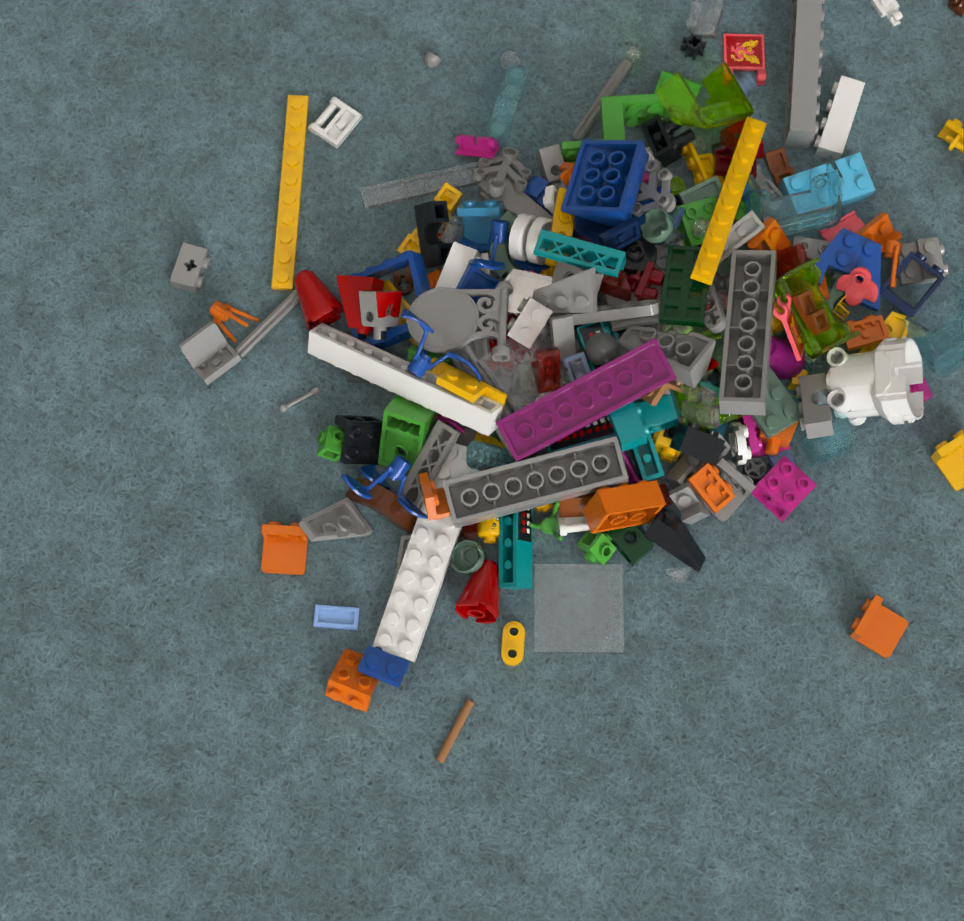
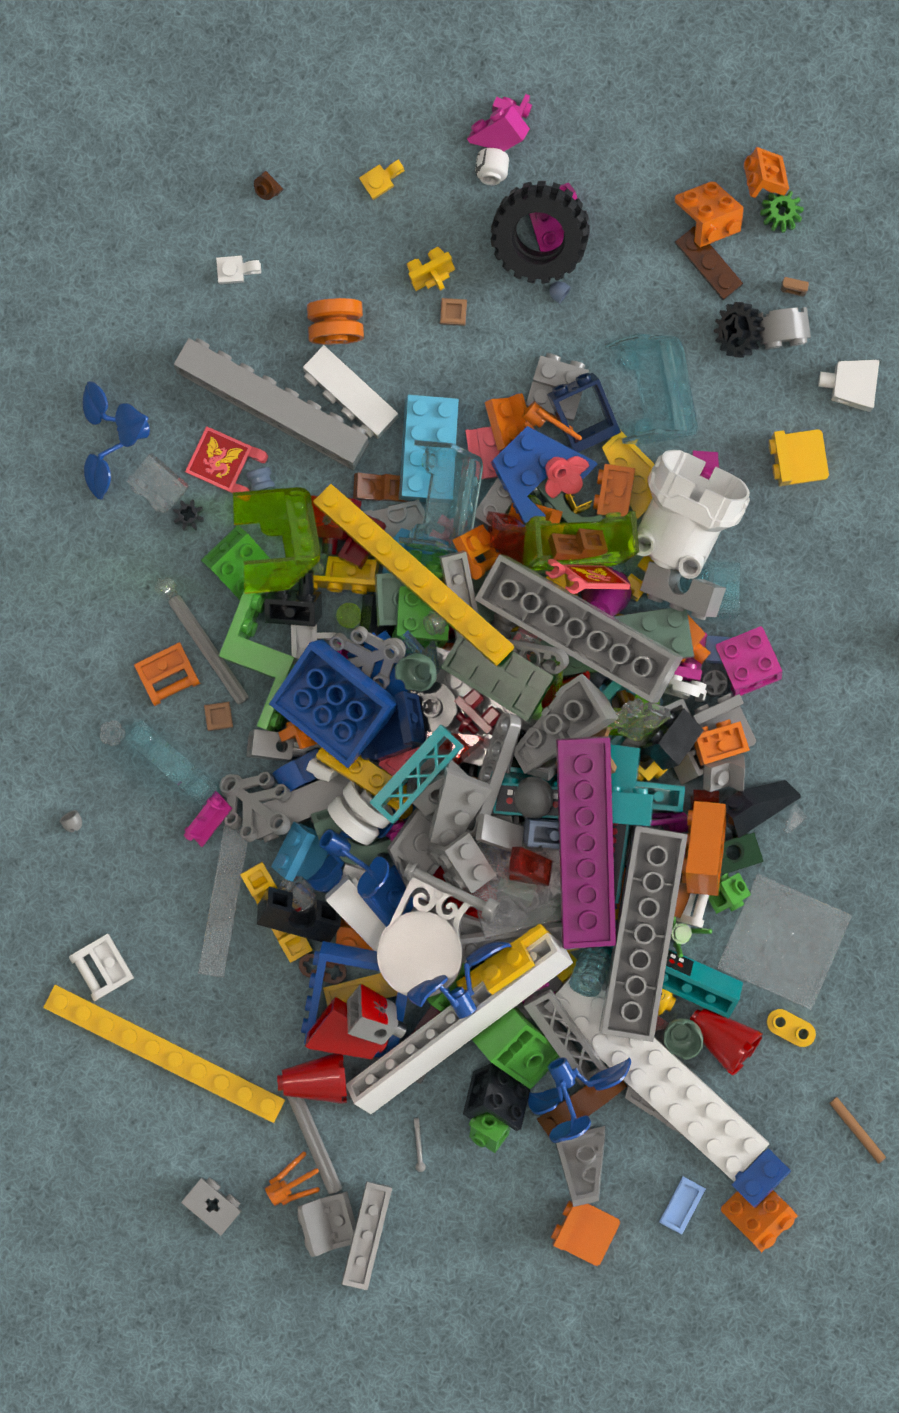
camera: 70 degrees left, 10 degrees up
orange bracket [419,472,450,520] -> none
none -> orange plate [134,642,200,706]
none -> medium nougat tile [204,702,233,731]
none -> orange wheel [307,298,364,345]
none -> light grey fence [341,1181,392,1290]
none -> medium nougat tile [440,298,467,326]

